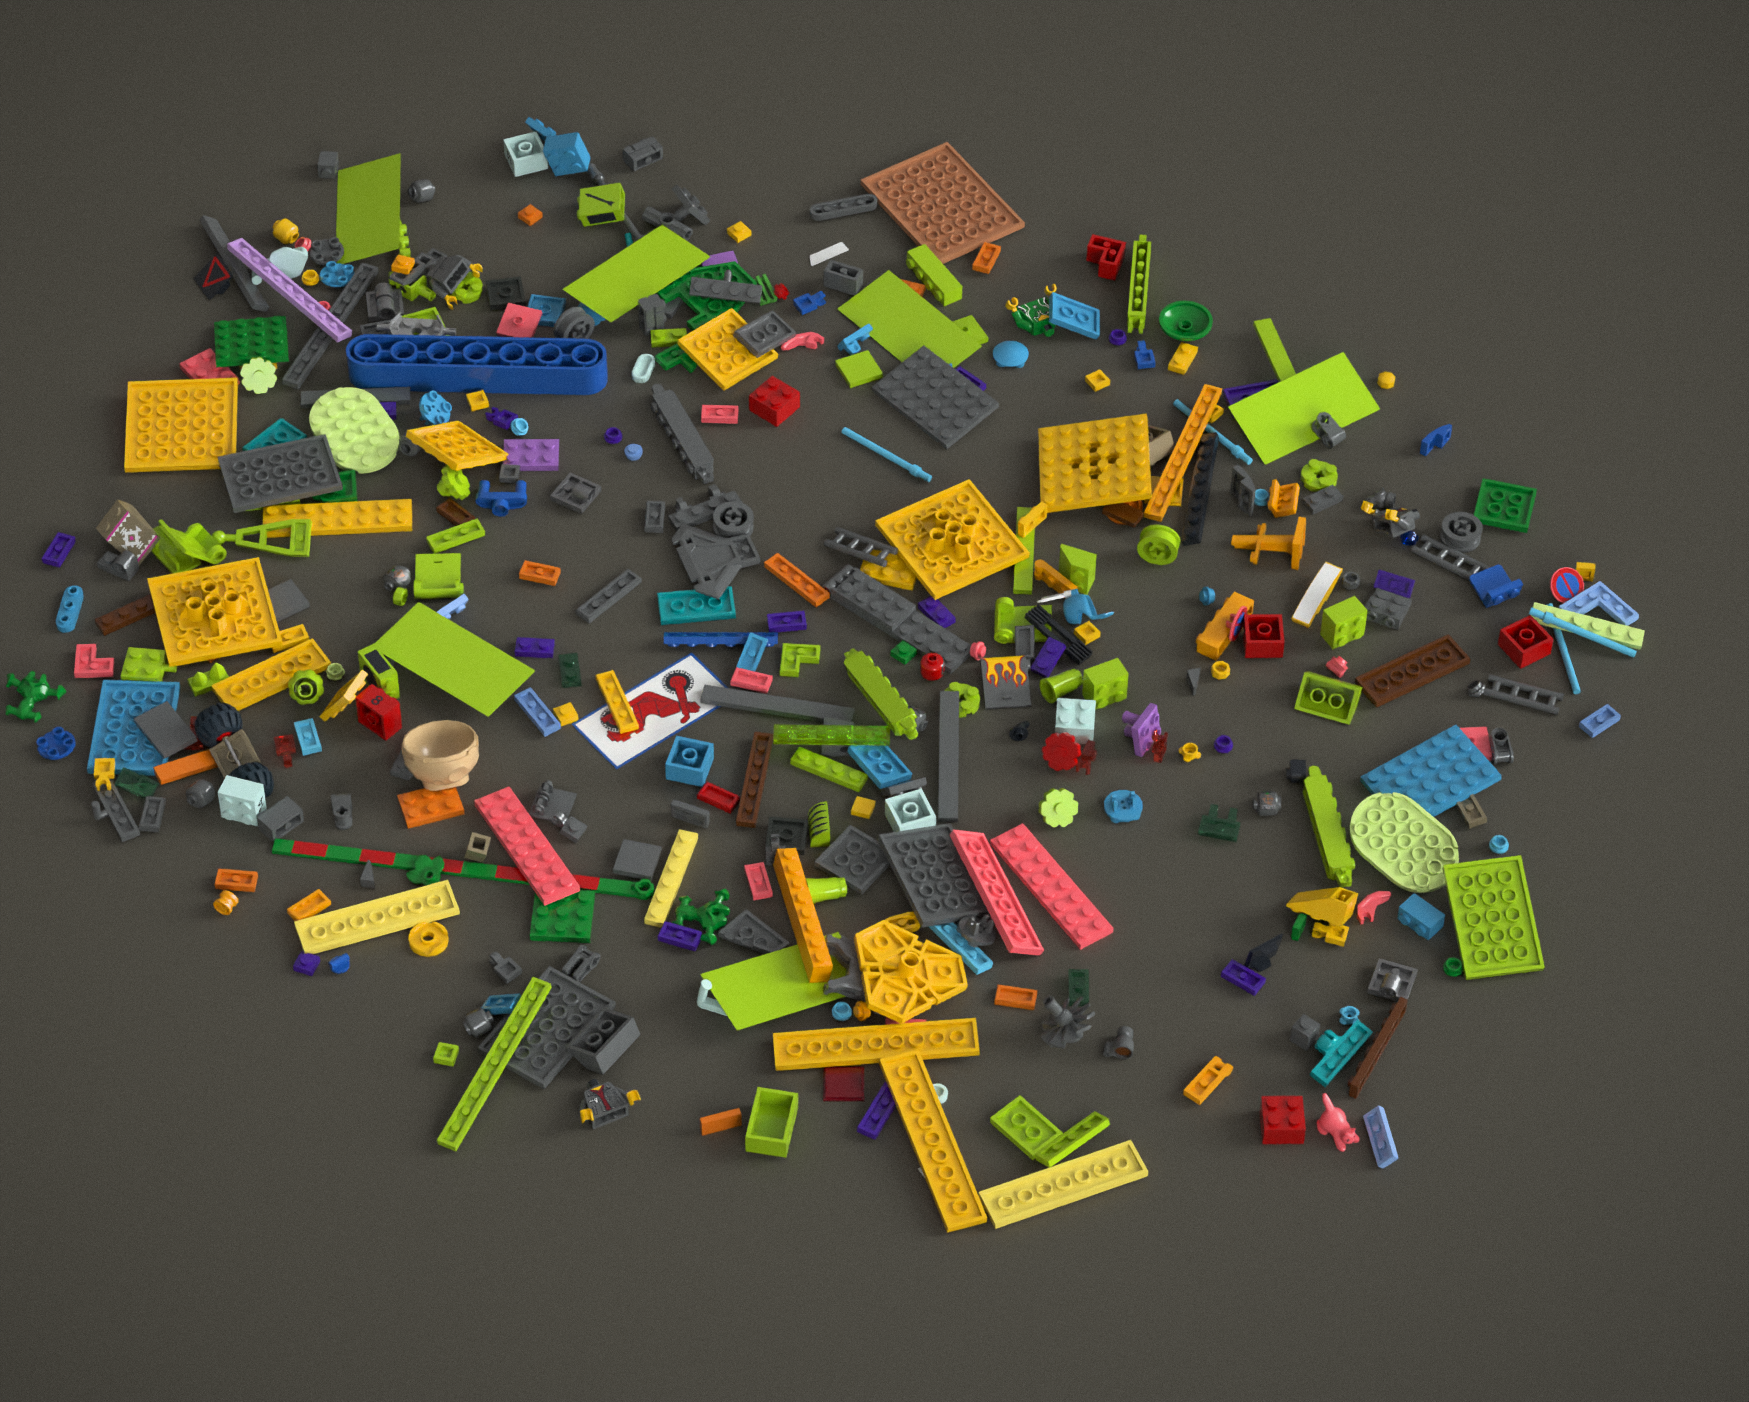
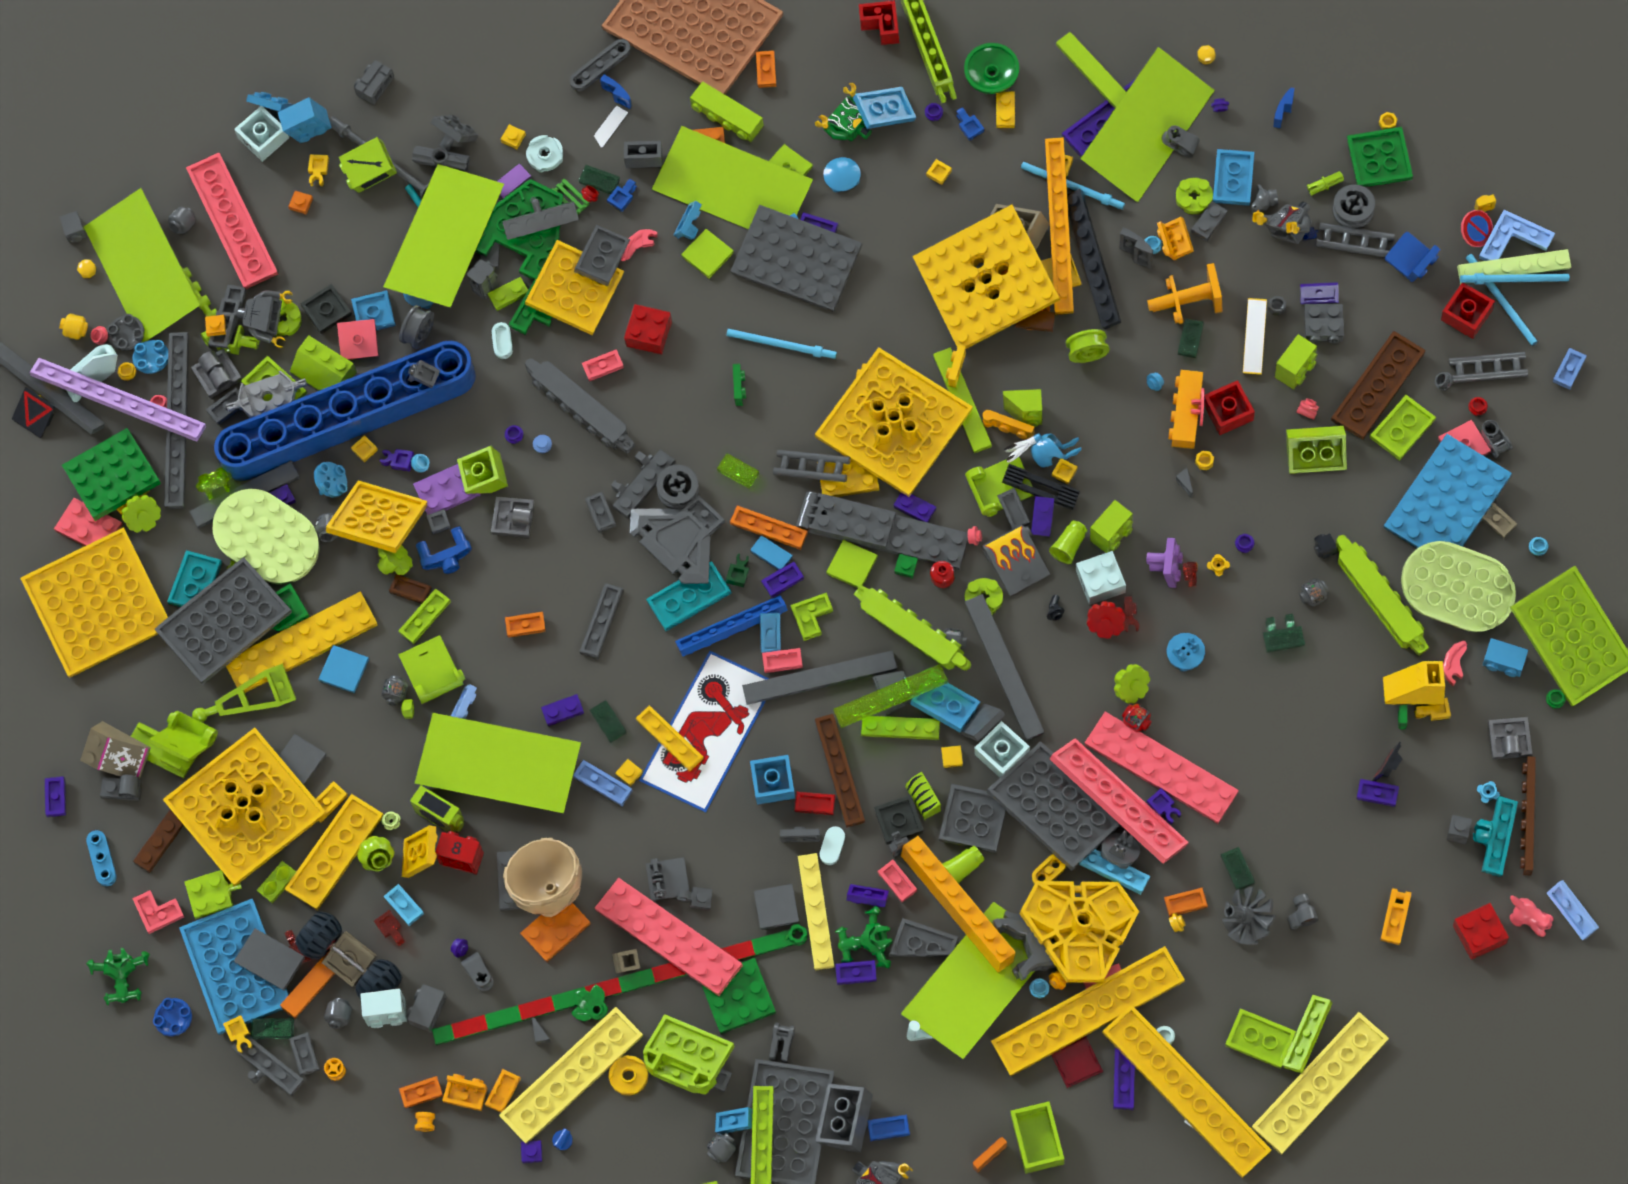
camera: 15 degrees left, 20 degrees up
none -> yellow tile [77,259,96,278]
none -> coral plate [186,153,279,289]
none -> clear neon green plate [196,467,232,499]
none -> lime slope [290,335,357,391]
none -> yellow plate [308,154,329,187]
none -> dark azure tile [319,645,369,694]
none -> light orange wheel [324,1058,346,1081]
none -> dark grey bracket [408,360,440,388]
none -> light orange bracket [442,1074,488,1111]
none -> dark purple plate [451,938,468,958]
none -> lime slope [457,446,508,494]
none -> light aqua plate [526,135,563,173]
none -> clear green plate [579,165,620,194]
none -> blue slope [600,74,632,109]
none -> lime plate [643,1014,735,1094]
none -> clear neon green plate [717,453,759,489]
none -> dark green plate [726,554,749,588]
none -> green plate [733,364,746,406]
none -> dark azure tile [750,535,793,570]
none -> light aqua tile [820,826,845,865]
none -> lime tile [826,540,878,588]
none -> dark purple plate [846,884,889,907]
none -> blue tile [867,1114,910,1141]
none -> red head [1122,703,1152,732]
none -> dark purple plate [1147,788,1181,824]
none -> yellow plate [1169,913,1186,932]
none -> clear green plate [1178,318,1204,358]
none -> dark purple plate [1211,98,1229,112]
none -> dark azure plate [1213,149,1254,206]
none -> lime axle [1306,171,1344,196]
none -> lime plate [1370,395,1436,461]
none -> yellow tile [1379,112,1397,130]
none -> red plate [1468,397,1488,416]

